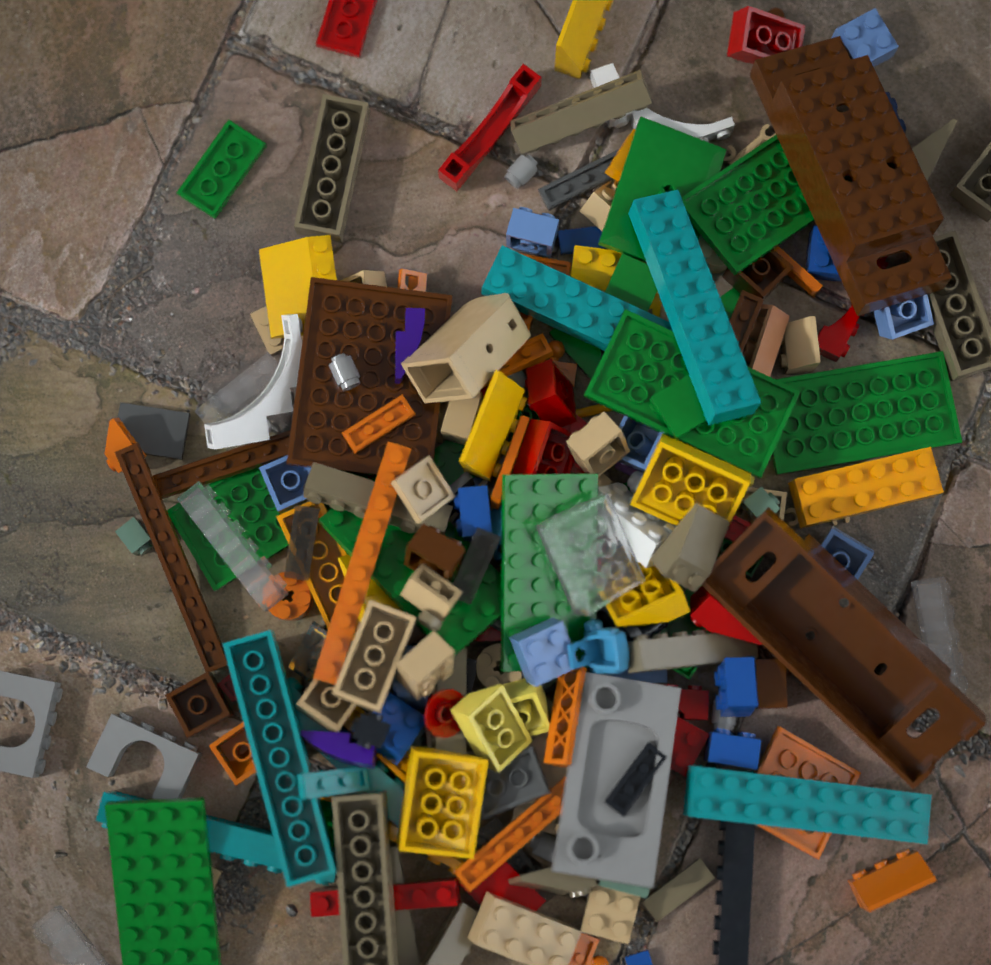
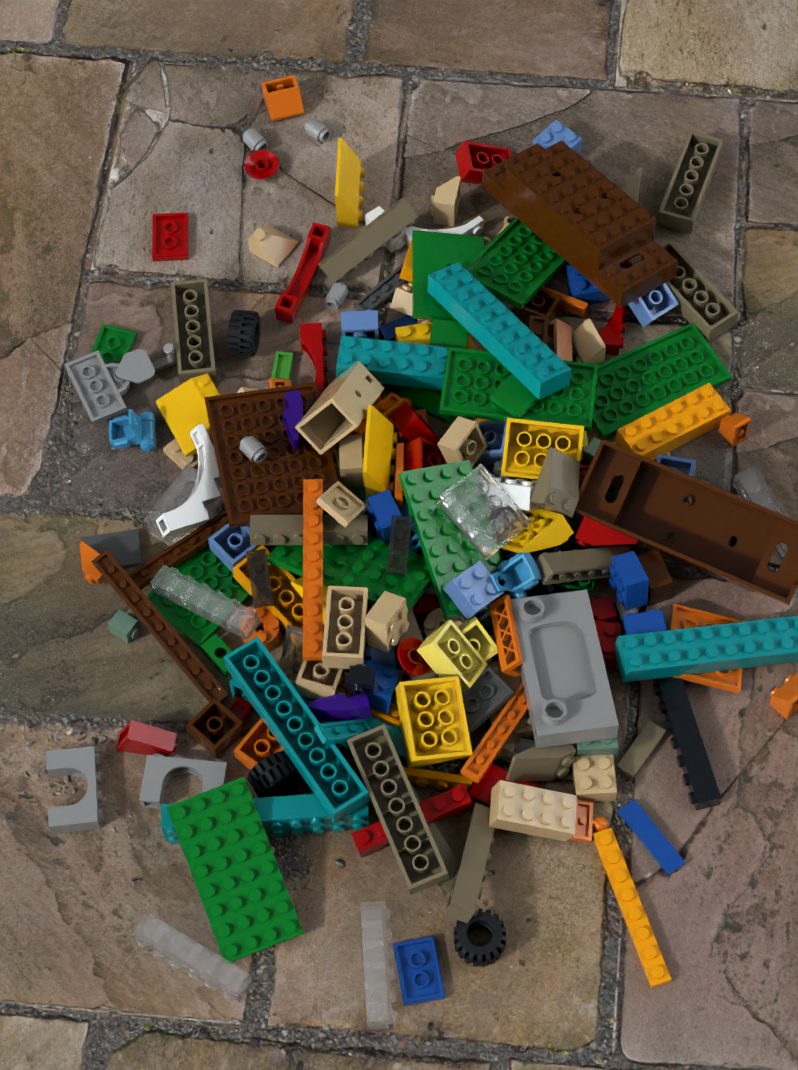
camera: 20 degrees left, 20 degrees down
orange tile [342,394,416,454] -> none
tan brick [400,563,462,622] -> none
reddish brown brick [404,523,465,583] -> none
dark tan tile [417,610,443,632] -> none
black tile [604,742,667,817] -> none
none -> light grey plate [64,343,177,425]
none -> dark azure piece [109,409,157,452]
none -> red slope [116,720,178,757]
none -> green piece [200,633,232,678]
none -> black tyre [227,310,260,357]
none -> black tyre [247,750,302,798]
none -> tan slope [248,225,299,268]
none -> bright green tile [271,351,294,386]
none -> red arch [300,323,328,396]
none -> tan slope [430,176,461,226]
none -> orange slope [719,413,751,447]

